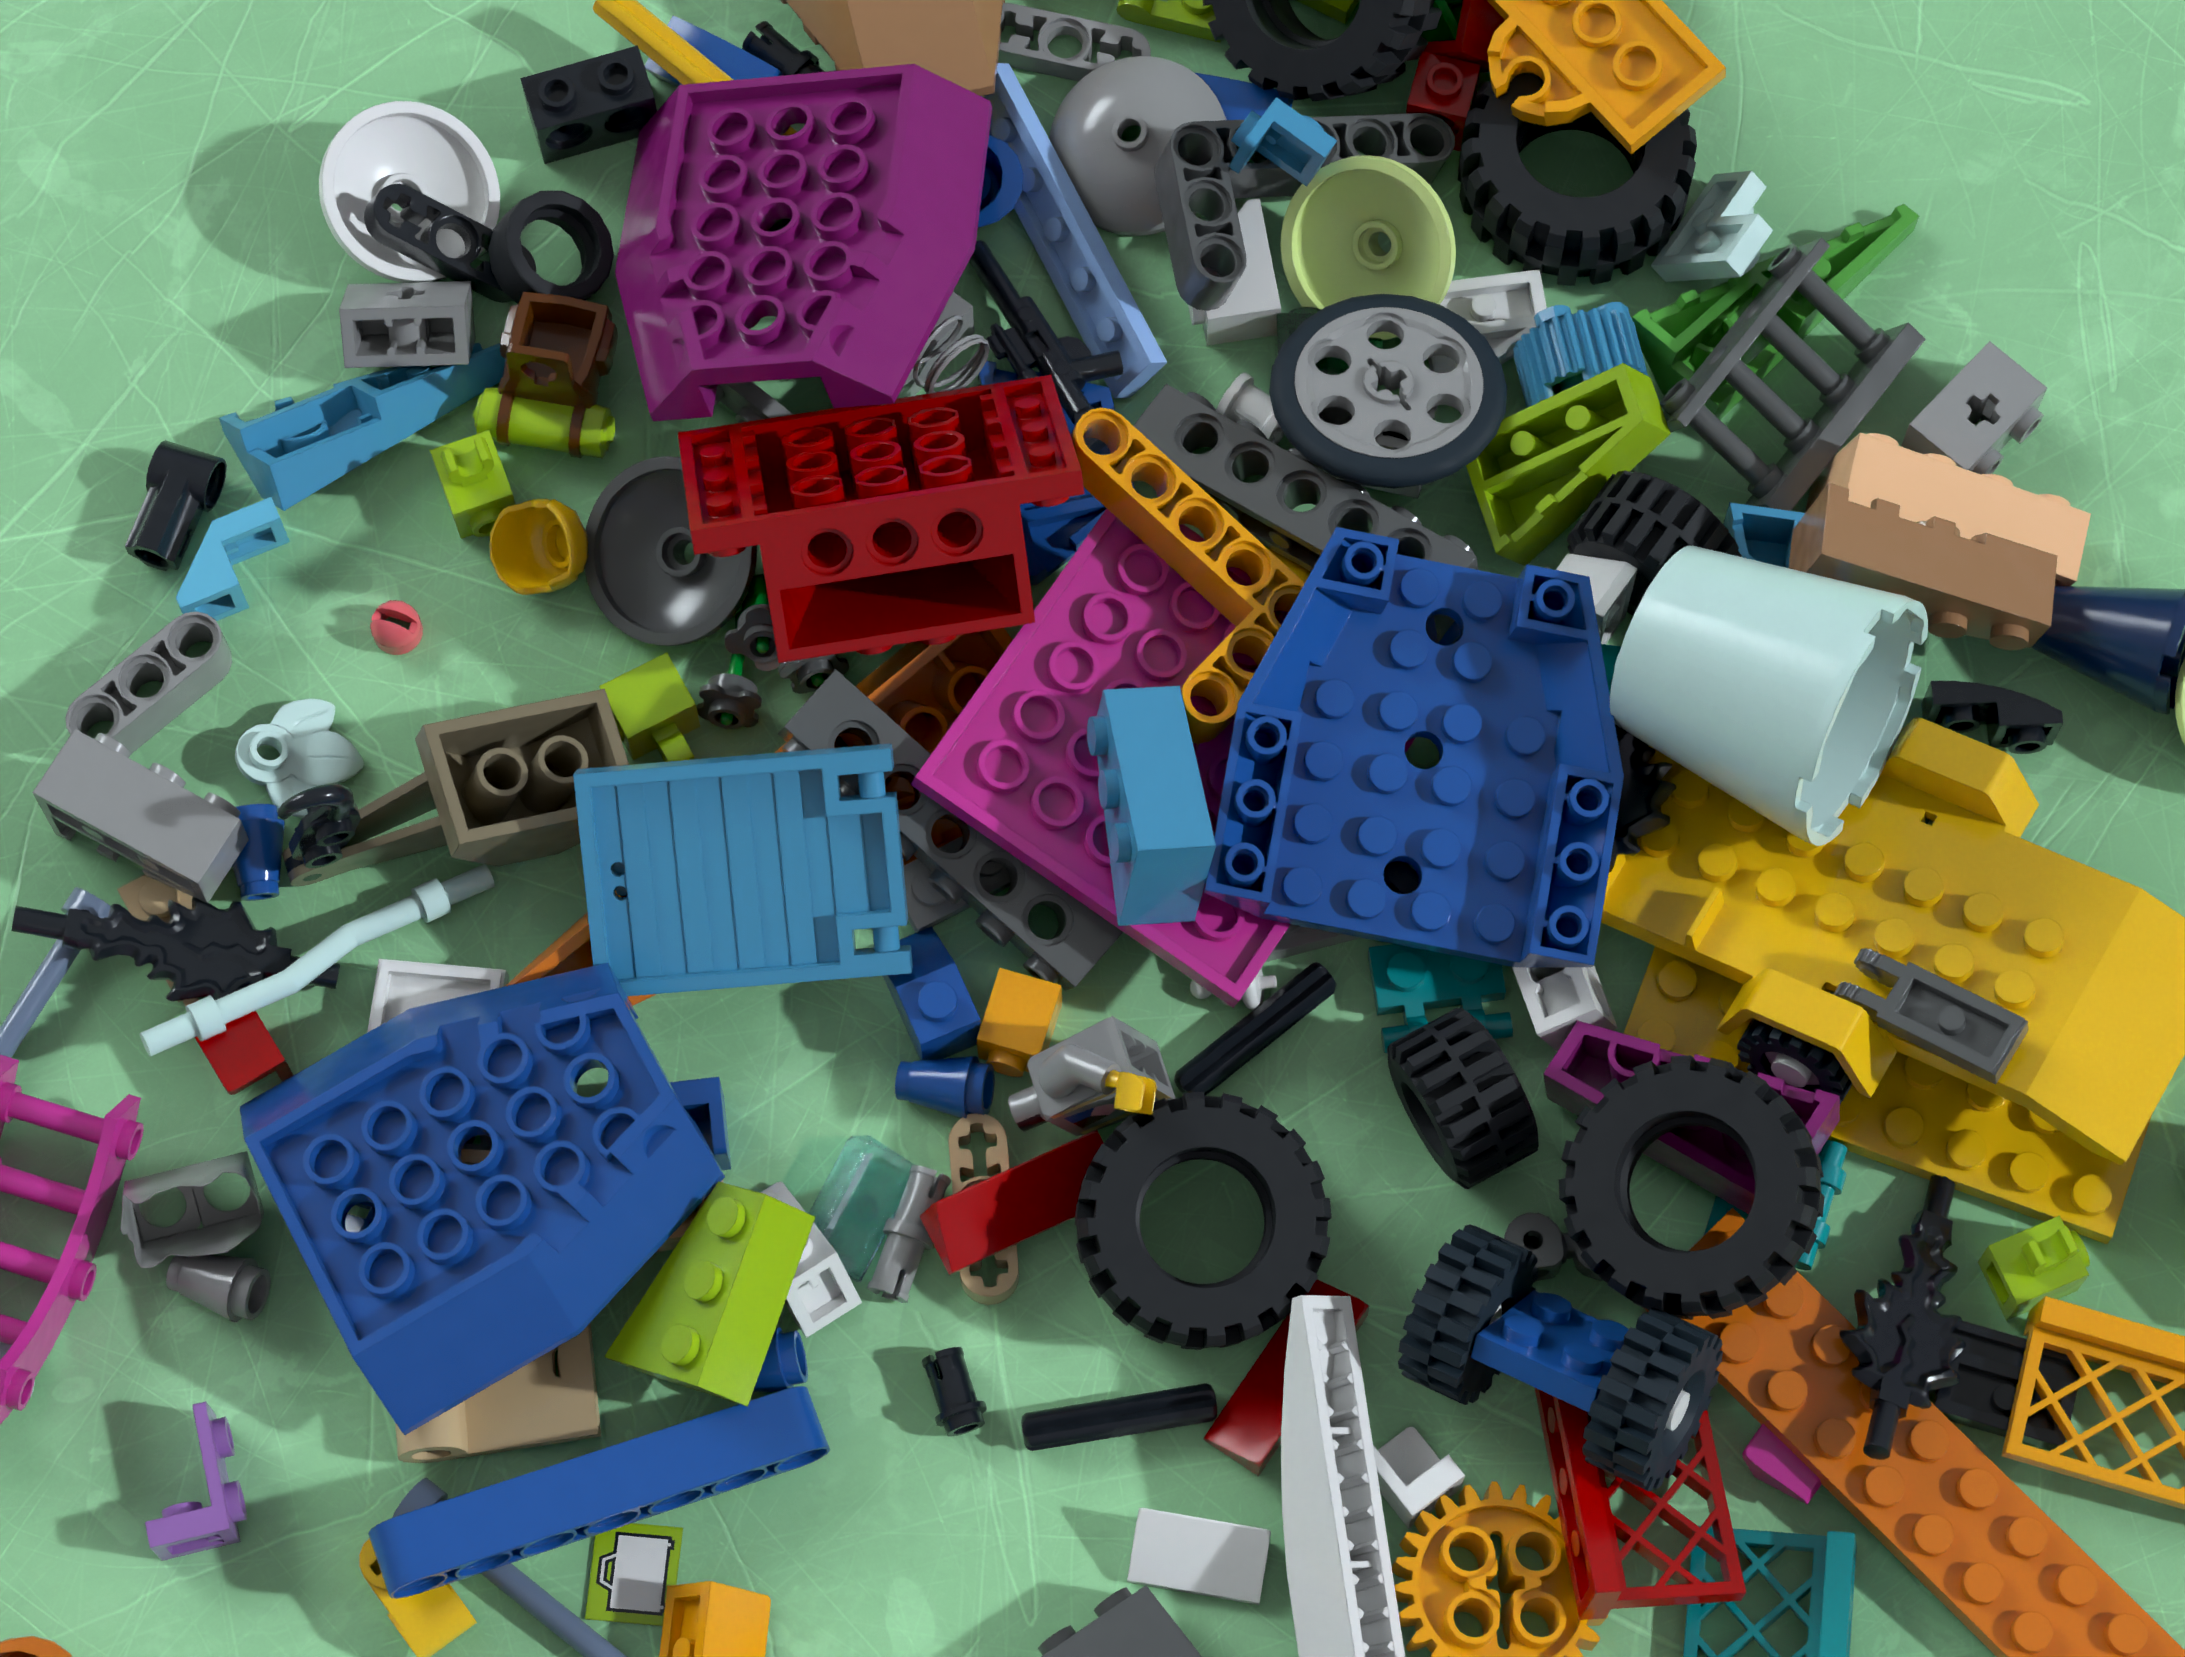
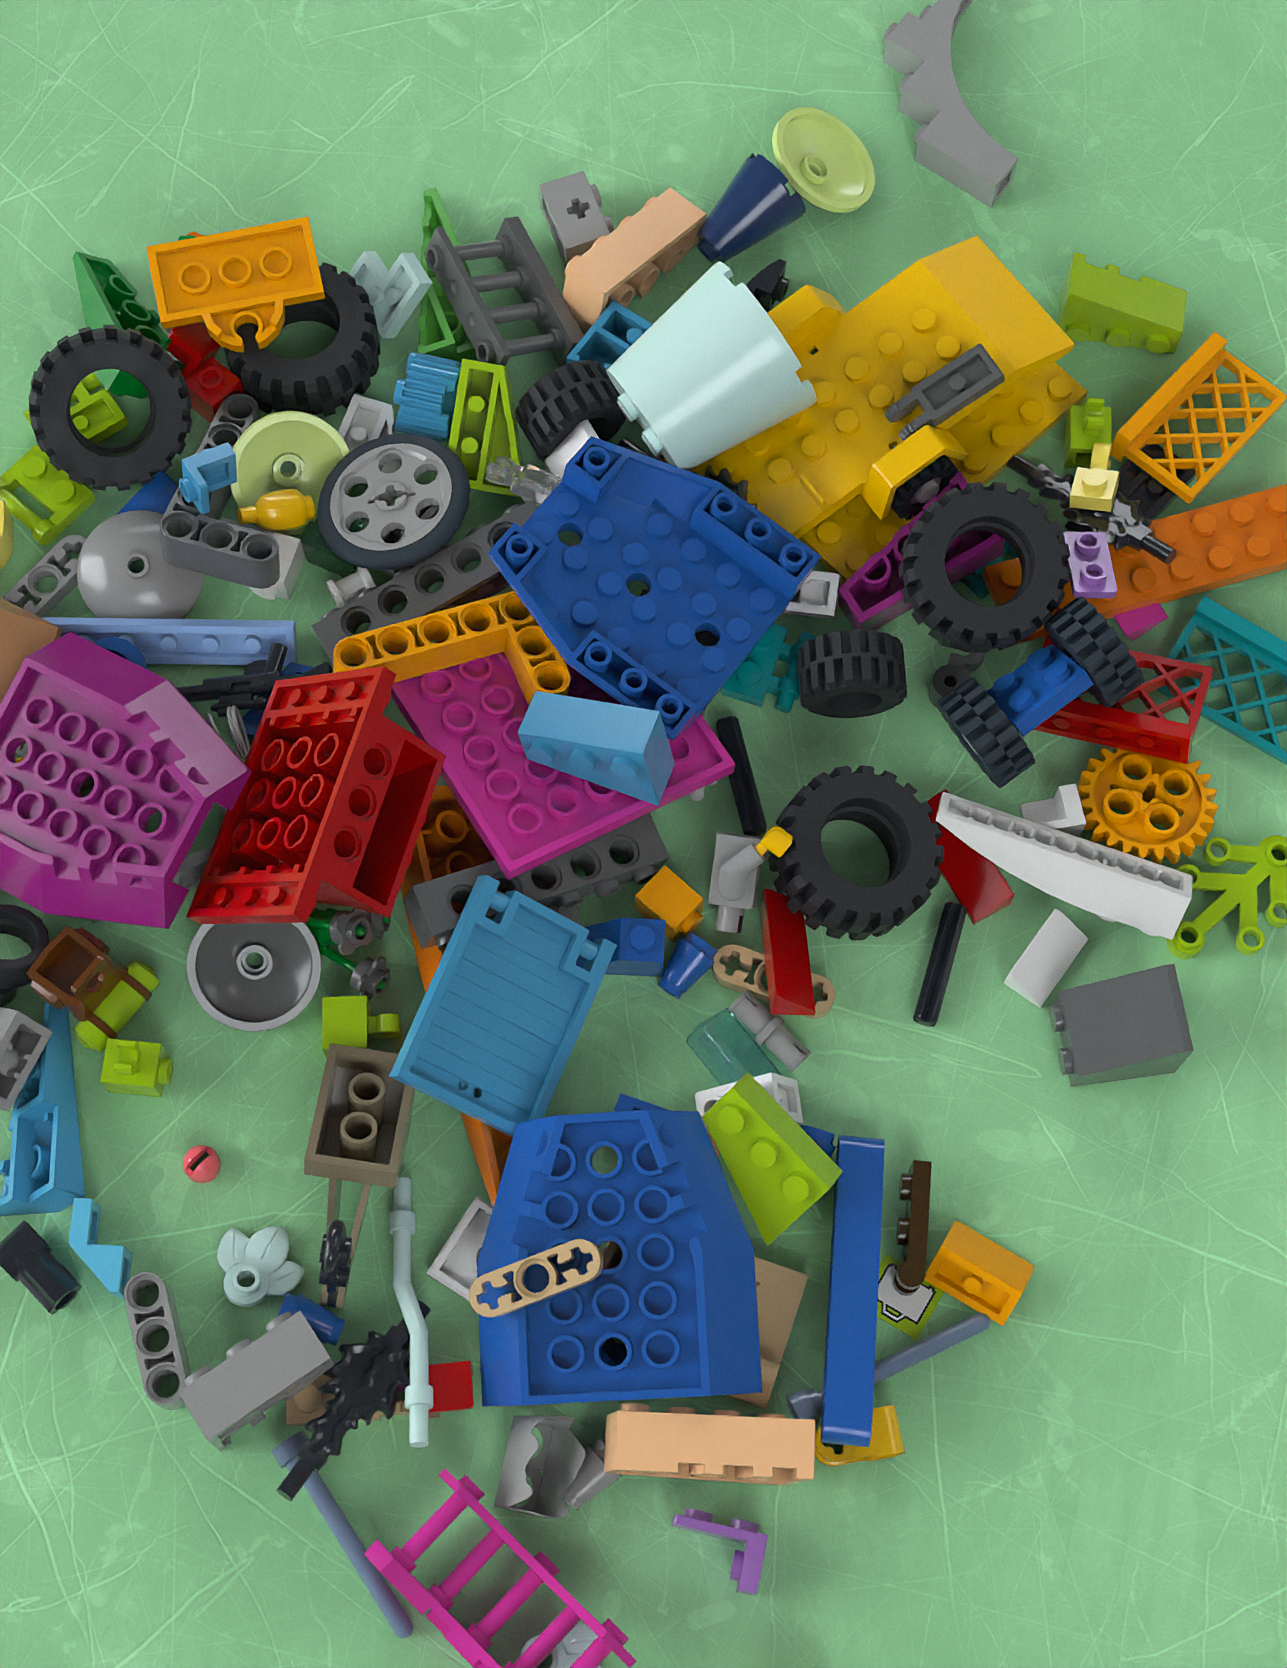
camera: 65 degrees left, 0 degrees up
yellow hair [490,499,588,595] -> none
black pin [922,1347,987,1436] -> none
medium nougat wedge [1789,483,2057,650] -> none
none -> yellow plant [237,489,315,531]
none -> tan beam [469,1239,603,1318]
none -> clear plate [485,456,563,506]
none -> light nougat wedge [604,1403,815,1486]
none -> dark brown plate [893,1160,932,1296]
none -> medium lavender bracket [1061,532,1117,598]
none -> light yellow plate [1070,442,1119,512]

